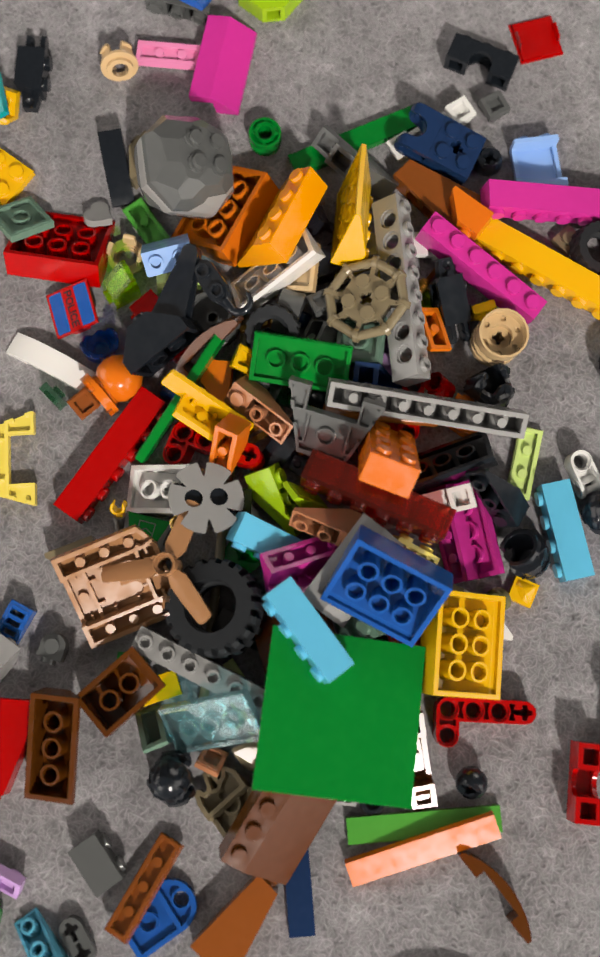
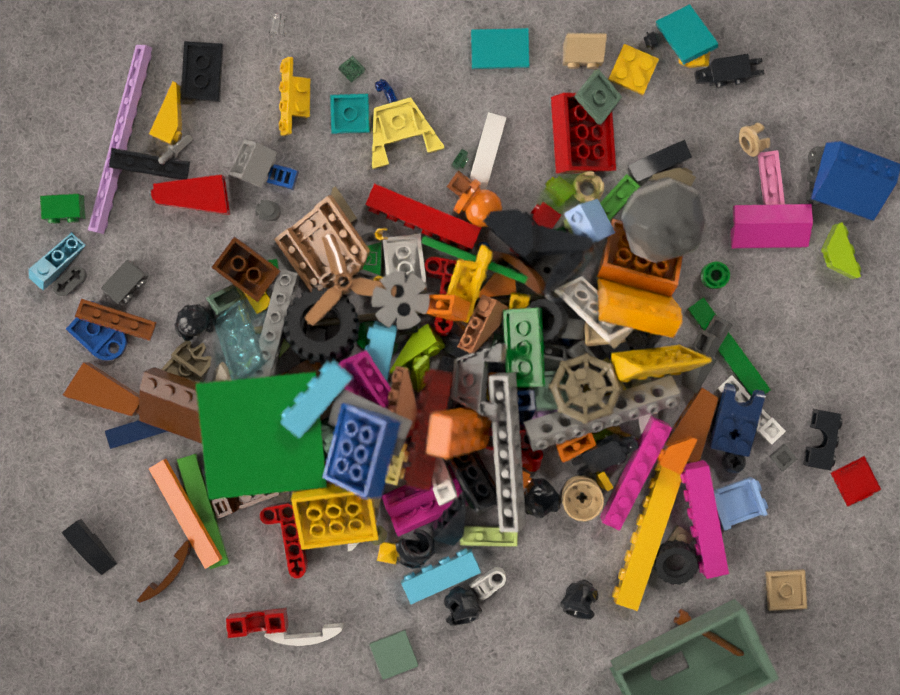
camera: 80 degrees right, 10 degrees up
reddish brown slope [24,687,81,805] -> none
piece [46,278,99,340] -> none
clear blue hair [79,328,119,364] -> none
light grey tile [83,202,113,227] -> none
nougat tile [194,742,229,778] -> none
black piece [455,766,488,800] -> none

